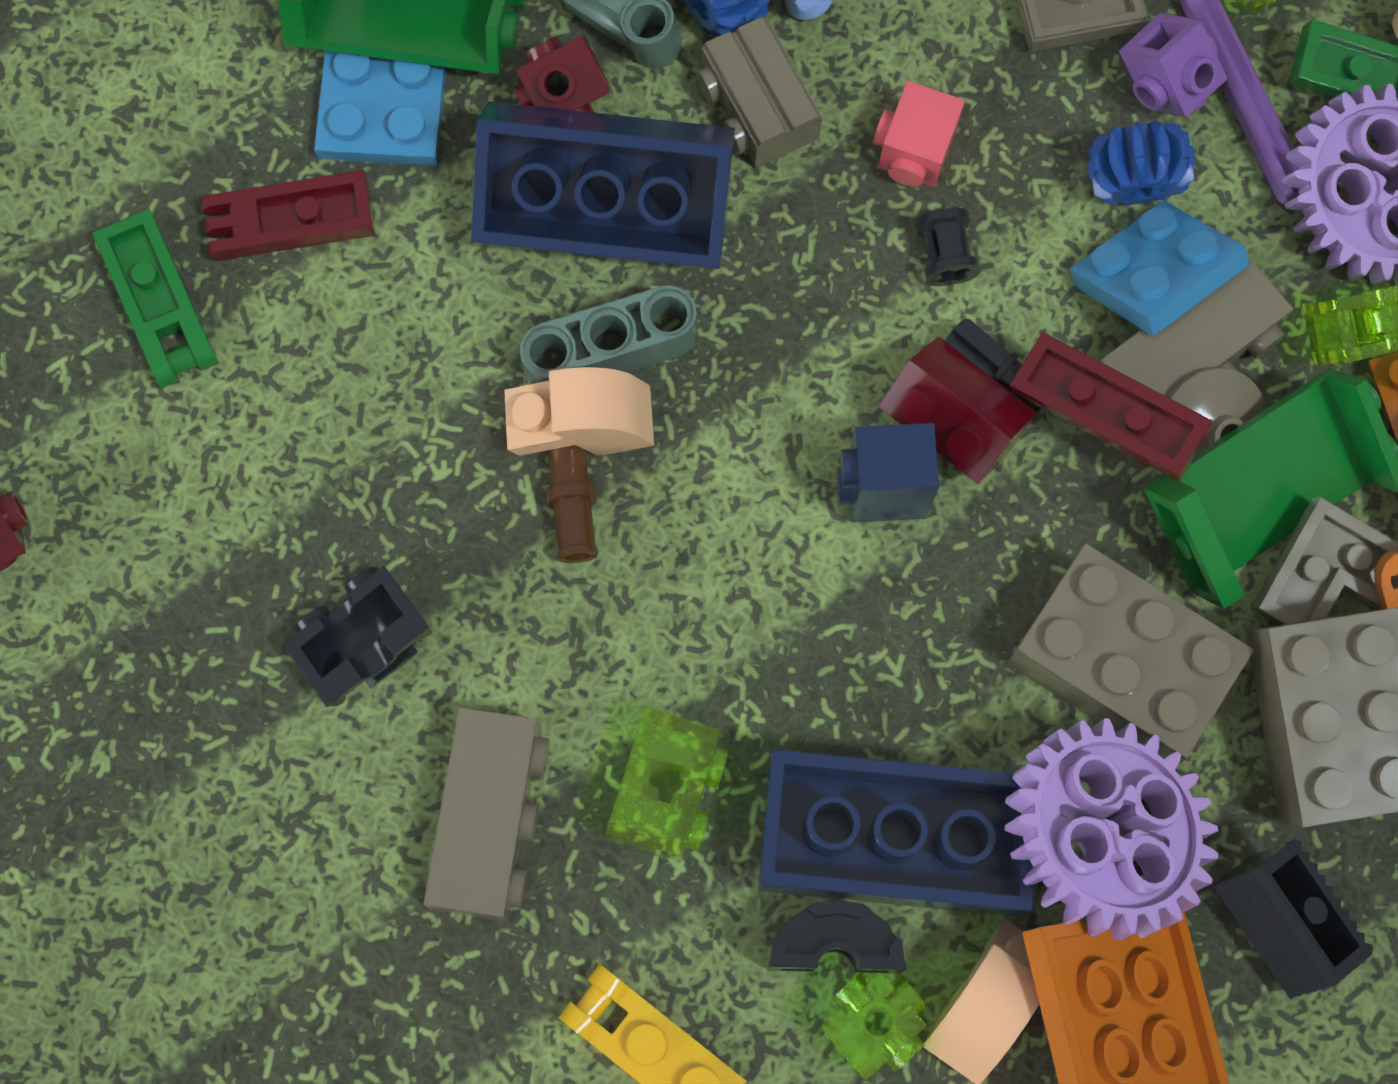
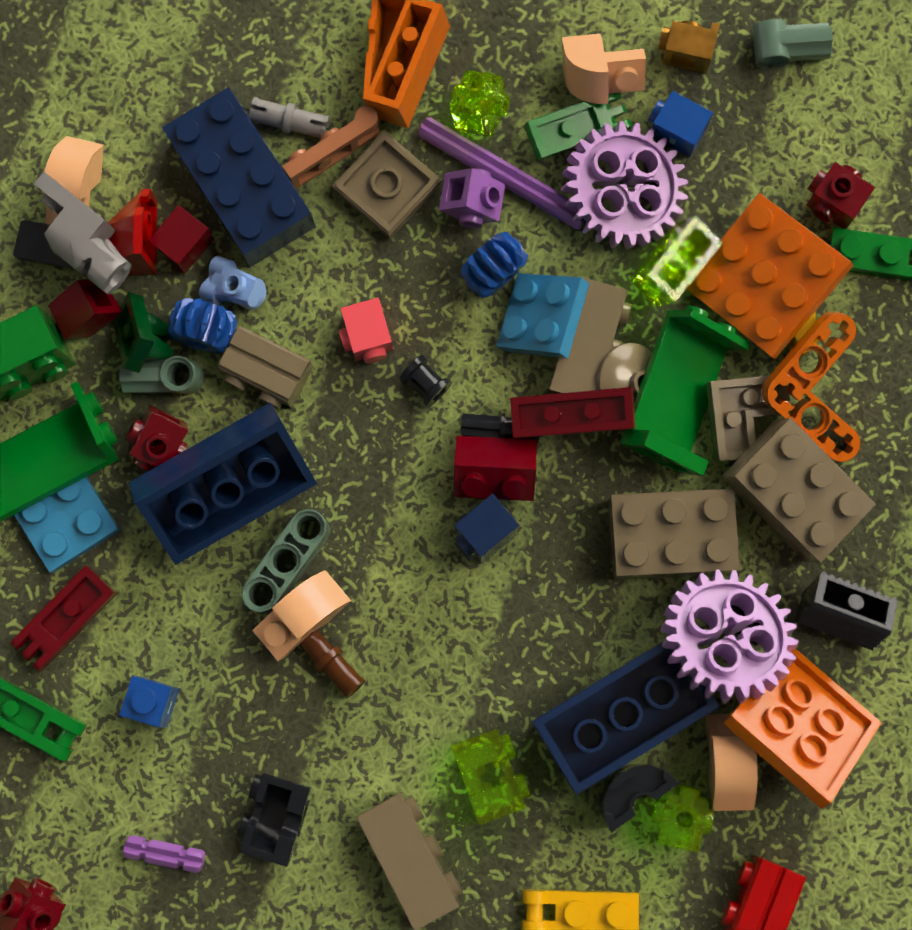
camera: 30 degrees left, 5 degrees up
none -> blue brick [119,675,180,728]
none -> medium lavender axle [123,835,205,873]

